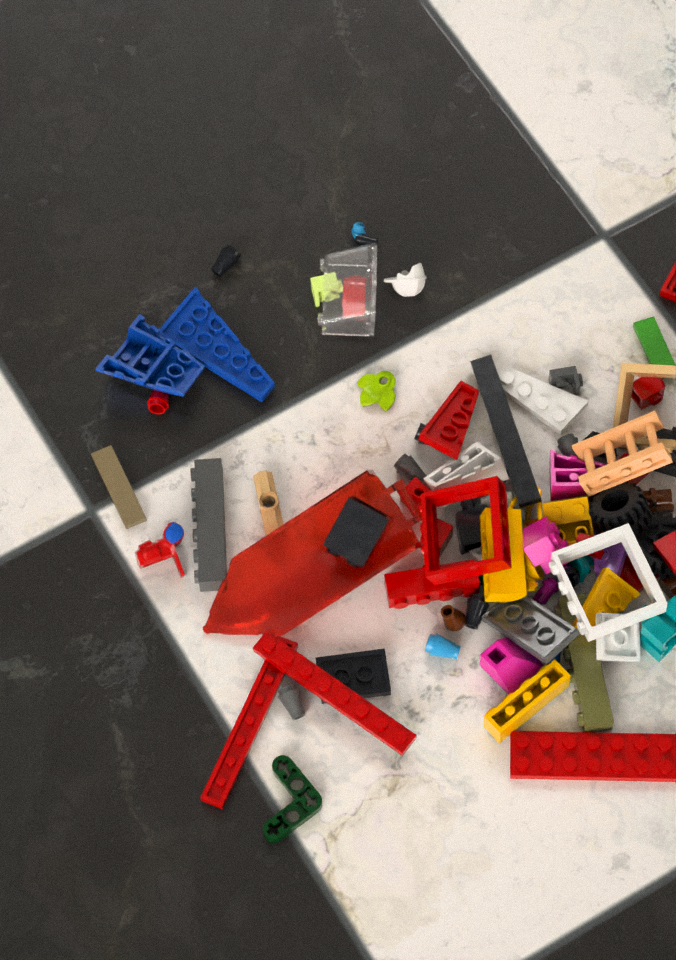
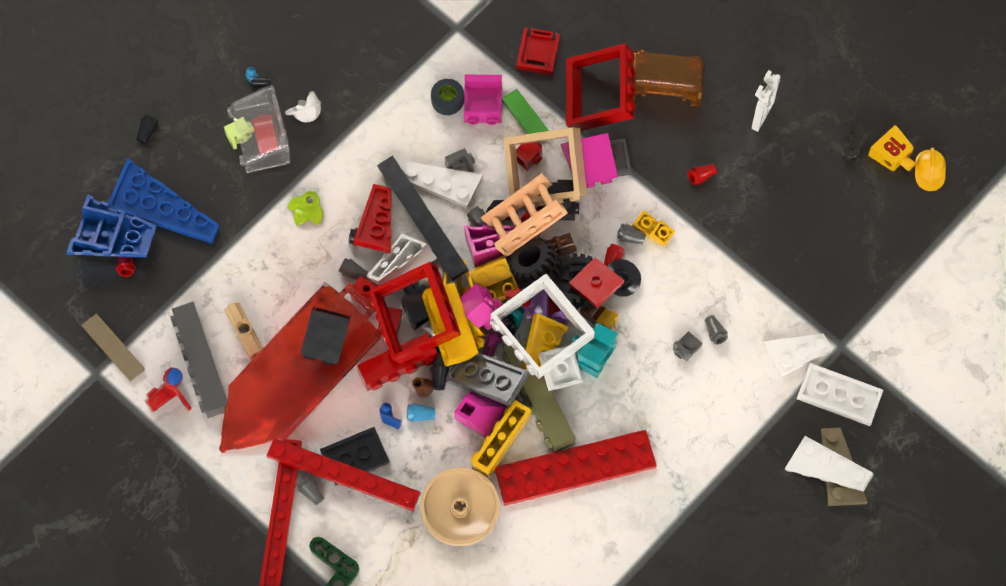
camera: 20 degrees left, 5 degrees up
none -> blue arm [379,403,402,430]
none -> tan dish [420,468,500,546]
none -> black wheel [431,79,464,115]
none -> dark pink panel [464,74,502,125]
none -> medium lavender tile [550,311,570,323]

